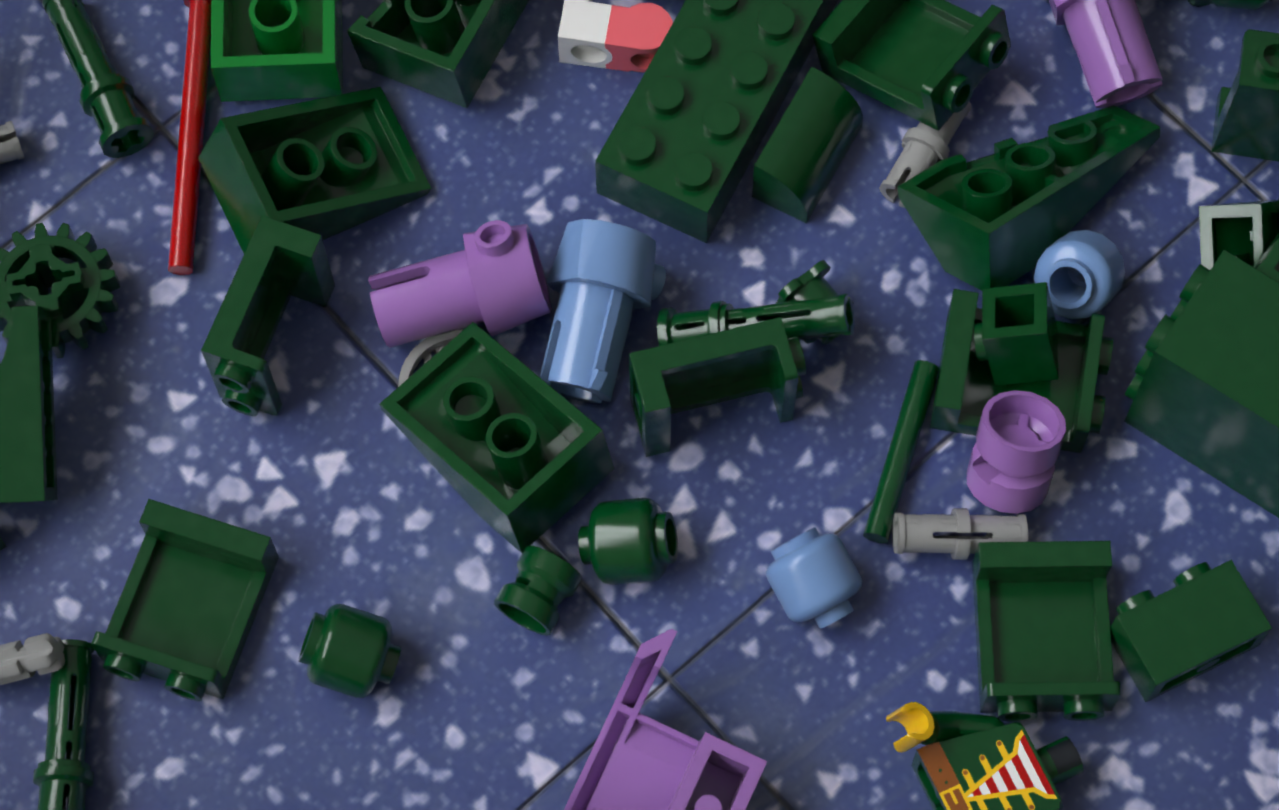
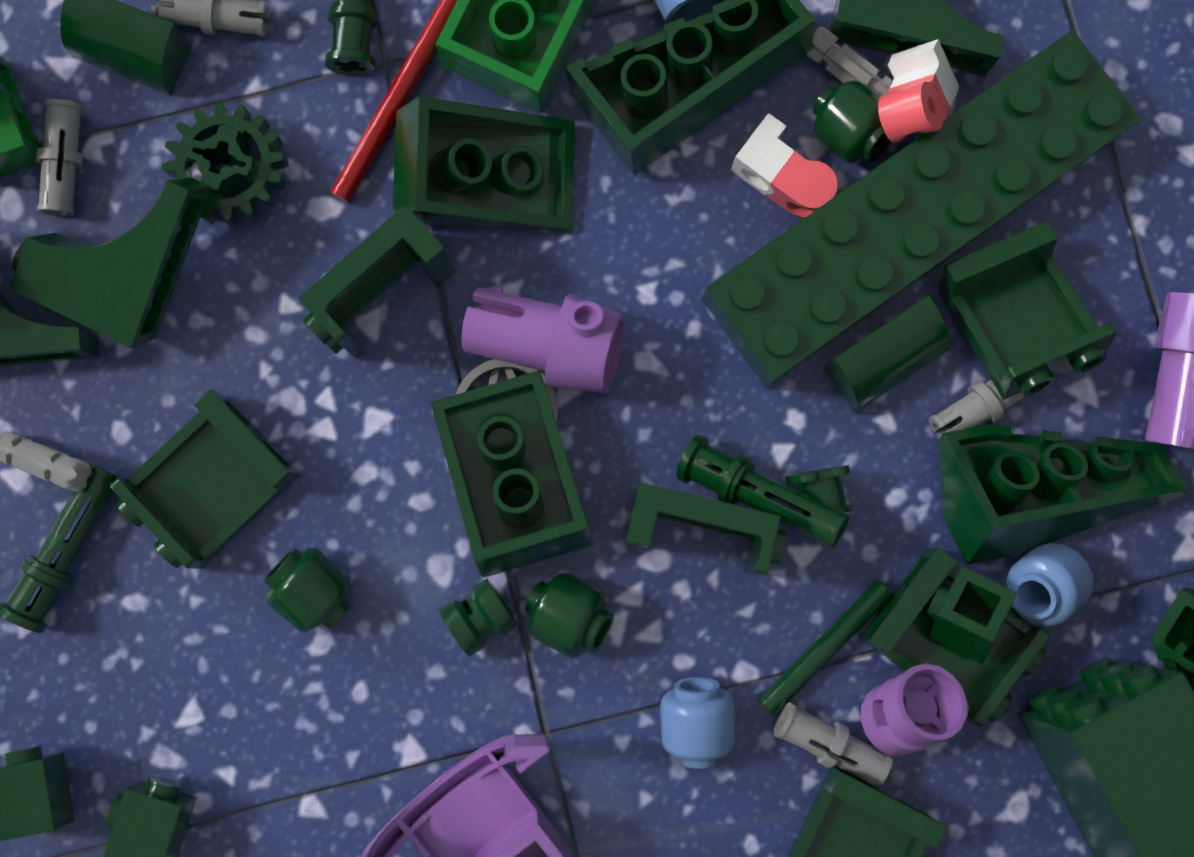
camera: 25 degrees right, 15 degrees up
medium blue piece [540,219,666,403] -> none

